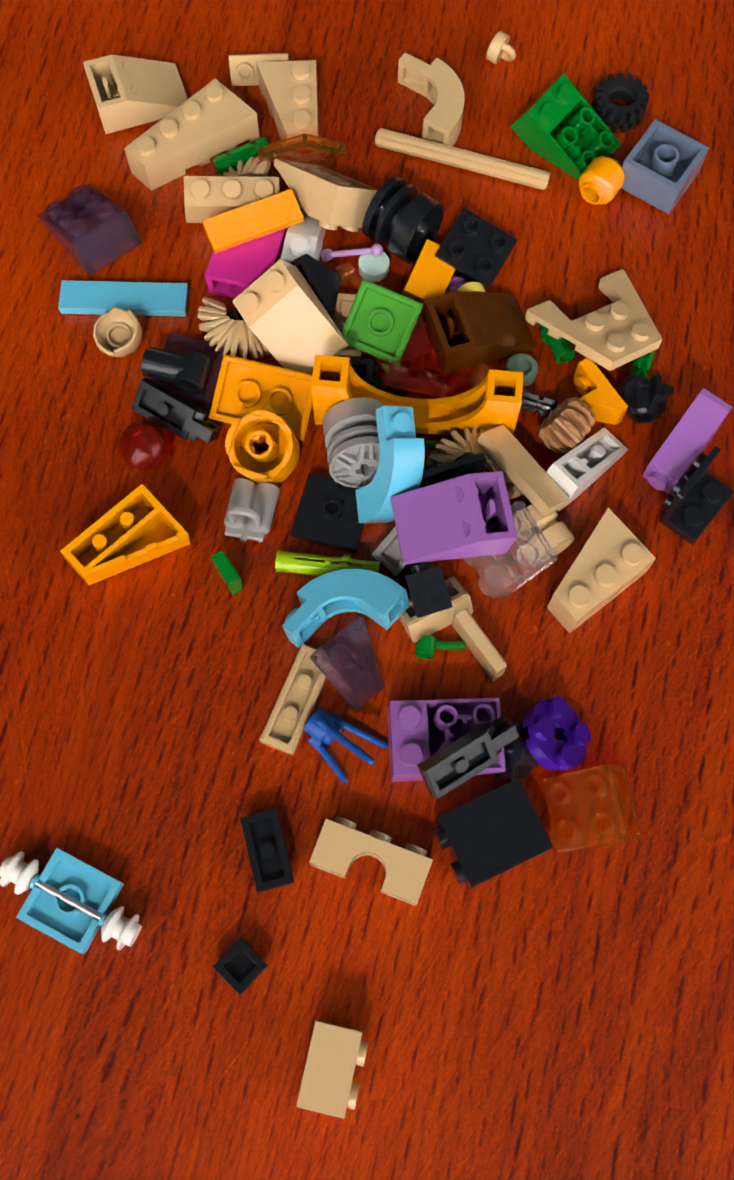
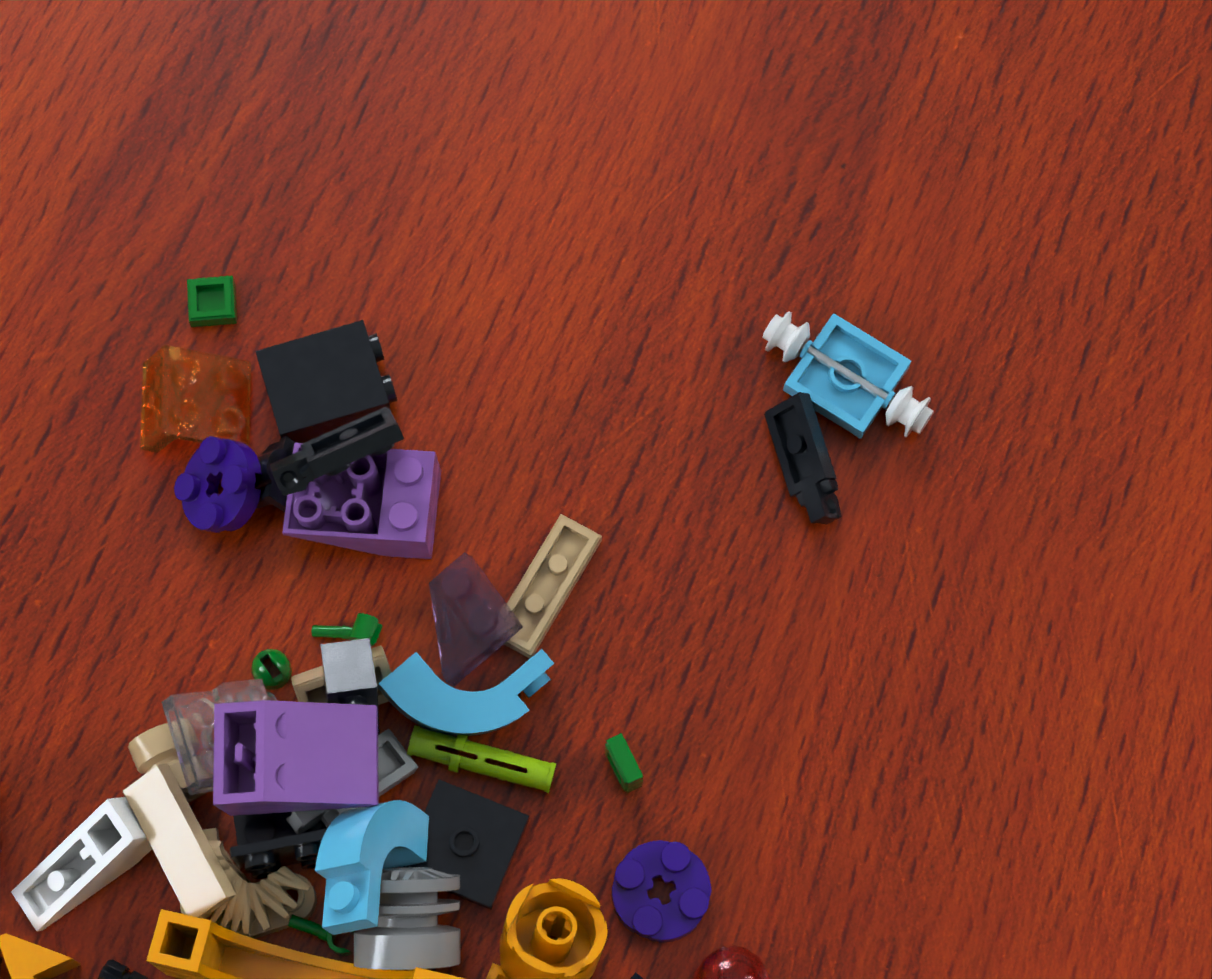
camera: 175 degrees left, 0 degrees up
light orange wedge [60,484,190,586] -> none
black plate [213,937,269,995] -> none
light grey piece [224,478,280,543] -> none
black plate [240,808,295,893] -> none
tan brick [296,1019,369,1119] -> none
blue plant [304,708,388,783] -> none
tan arch [309,816,433,906] -> none
tan tile [452,609,507,681] -> none
medium nougat gear [538,397,596,454] -> none
tan wedge [547,507,656,633] -> none
none -> green tile [187,276,237,327]
none -> green hinge [251,649,292,690]
none -> dark purple plate [612,840,711,943]
none -> black hinge [764,392,842,525]

